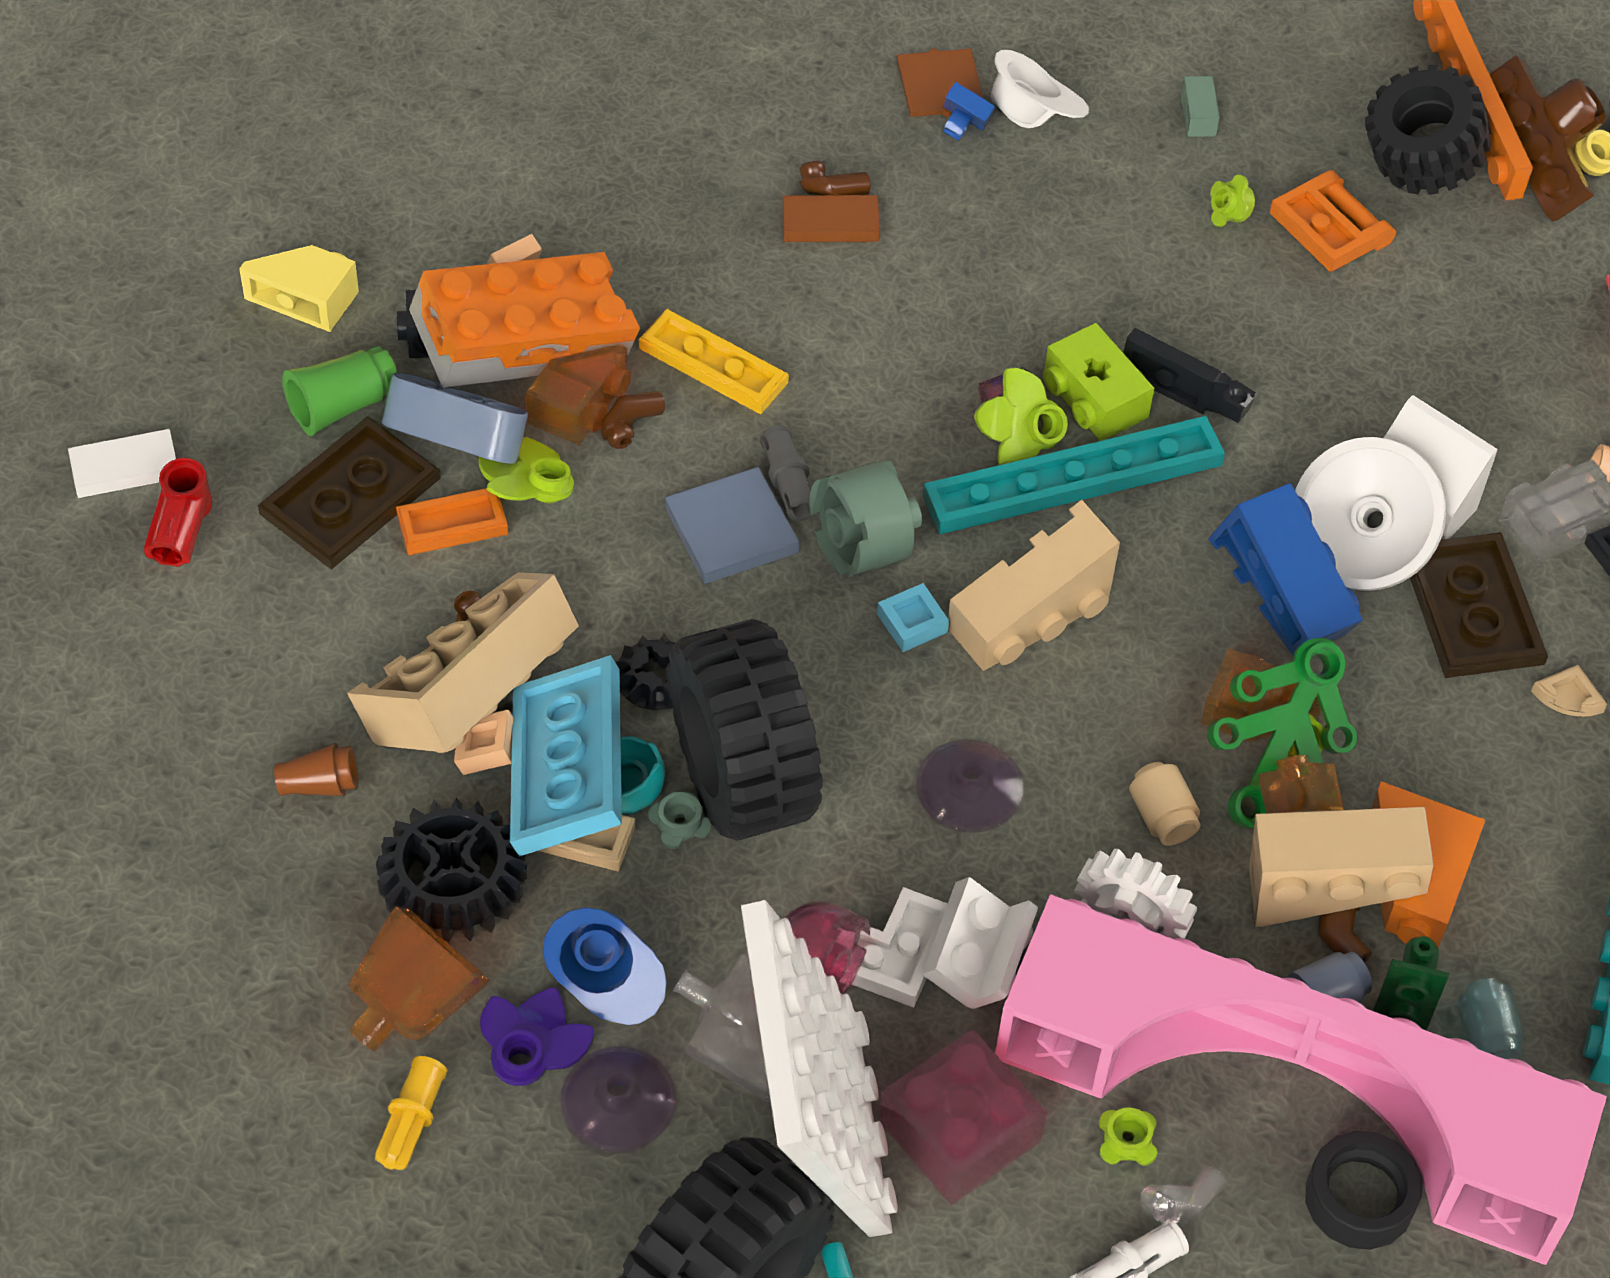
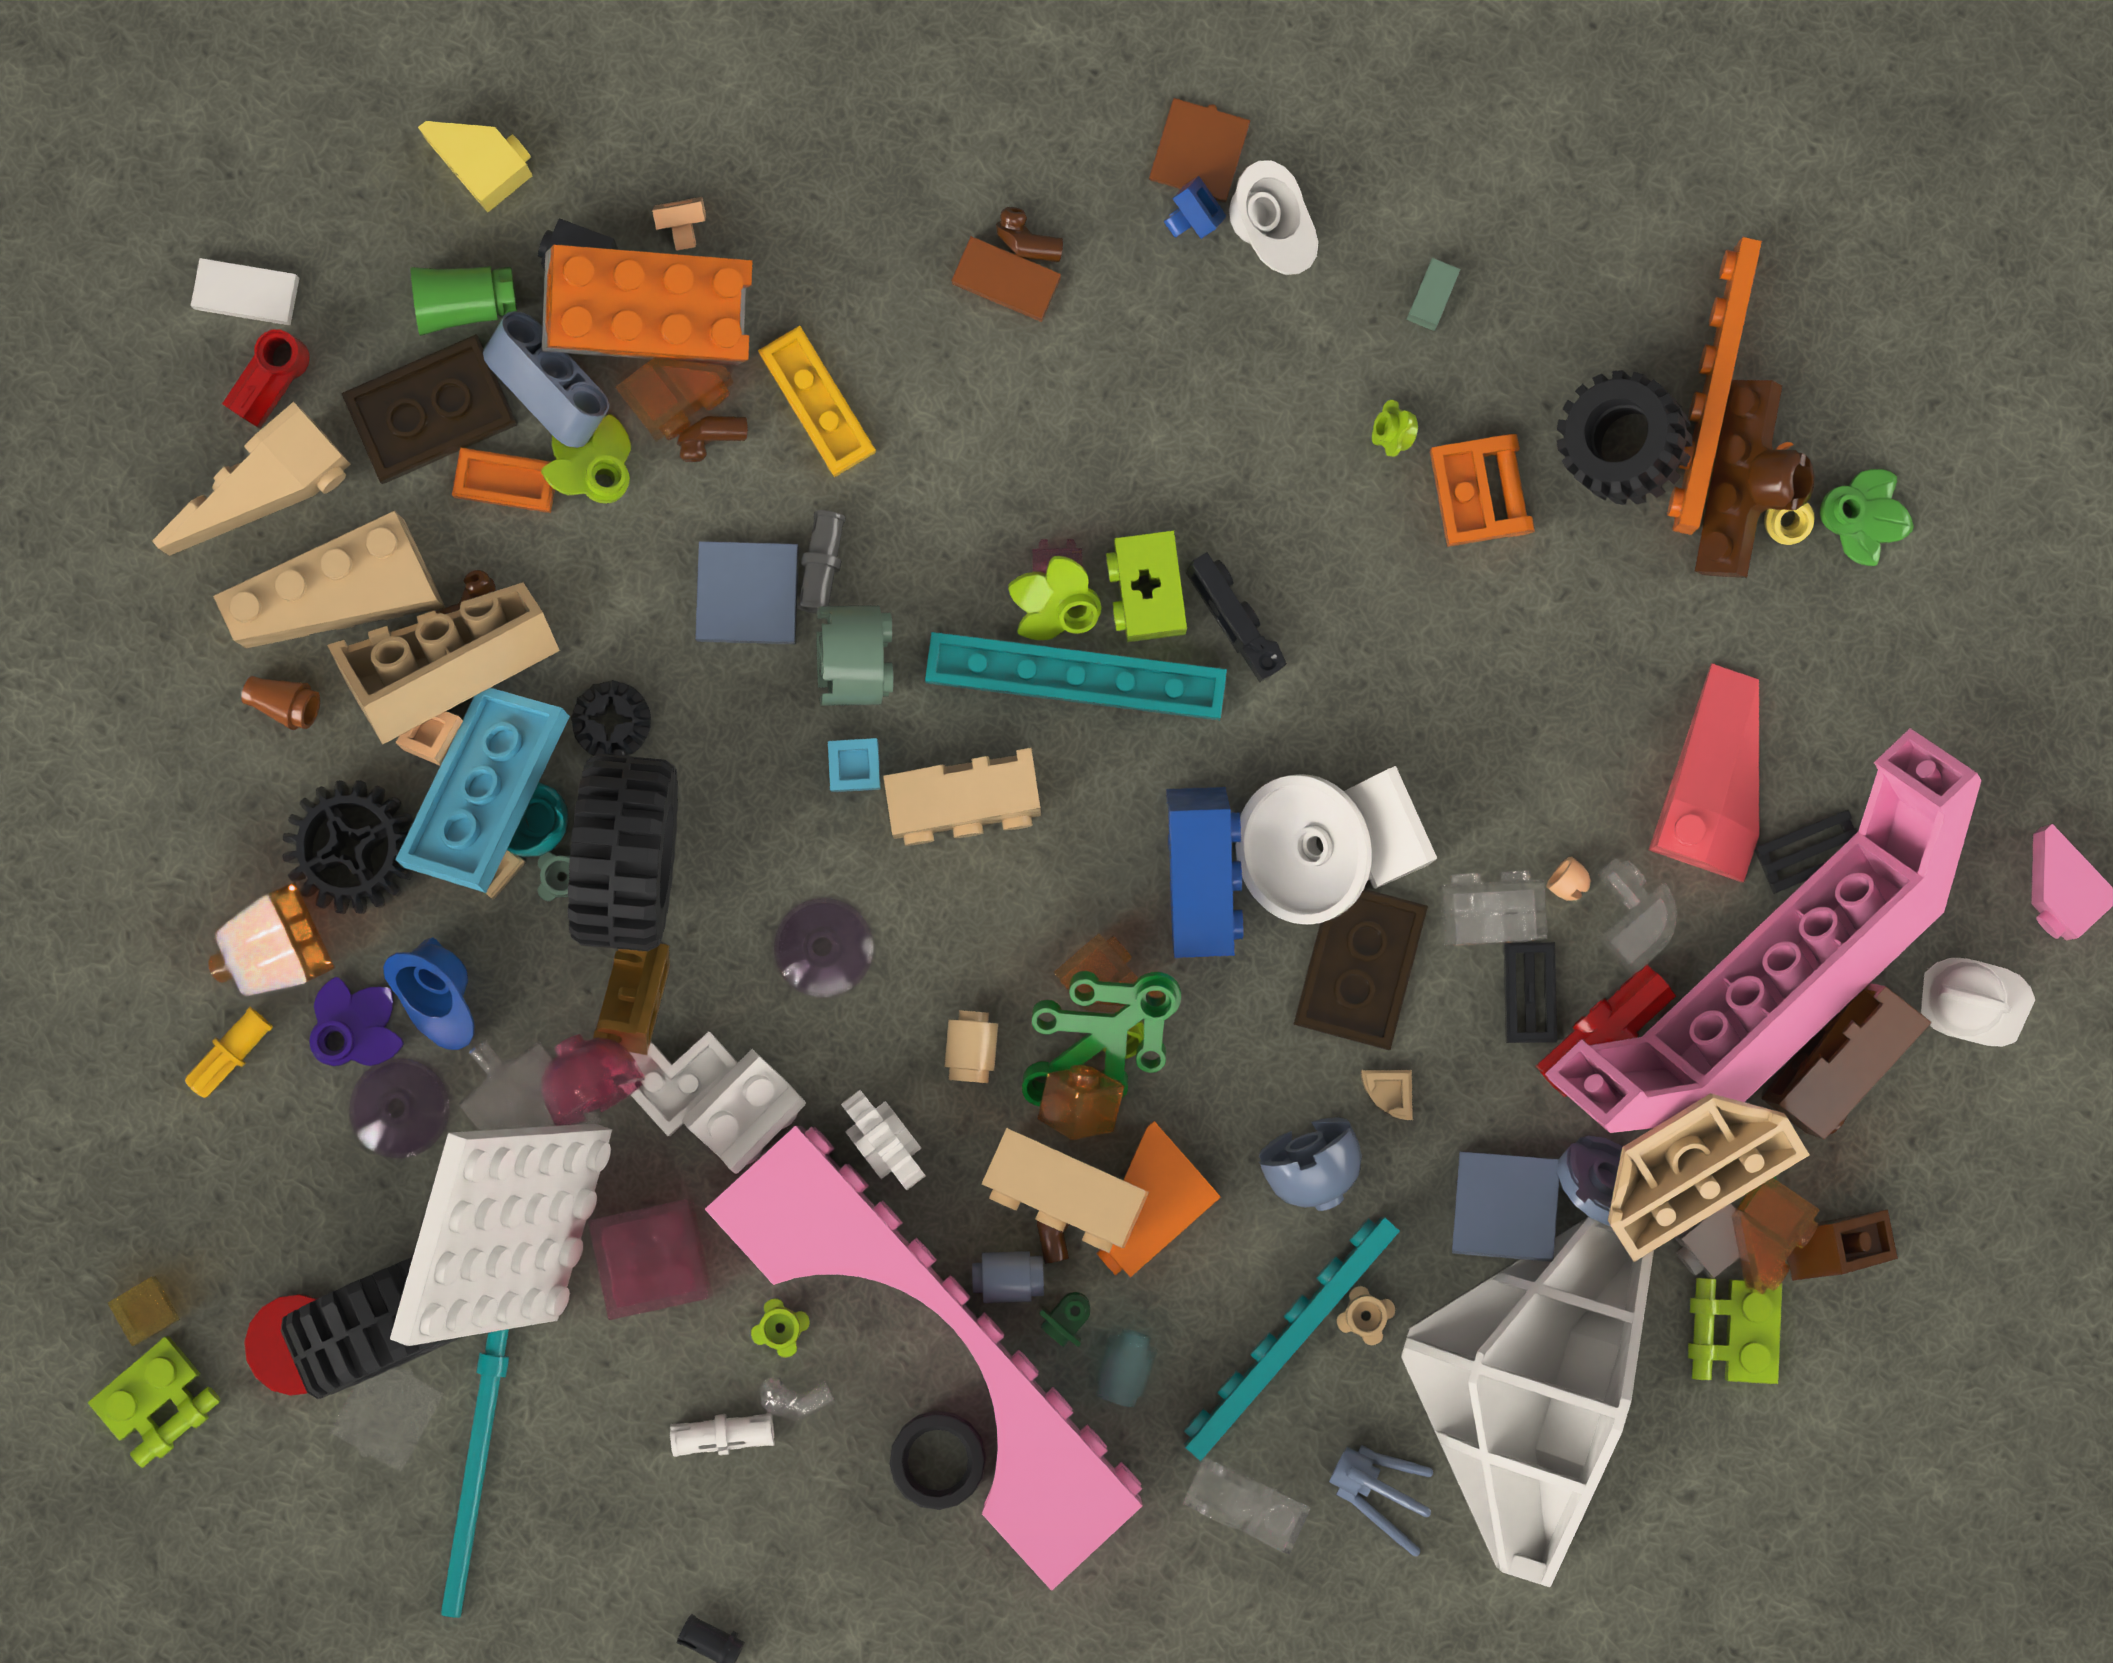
camera: 30 degrees right, 30 degrees up
none -> tan wedge [152,402,351,556]
none -> tan wedge [213,511,445,648]
none -> pearl gold hinge [593,943,670,1055]
none -> sand blue cylinder [1259,1117,1362,1211]

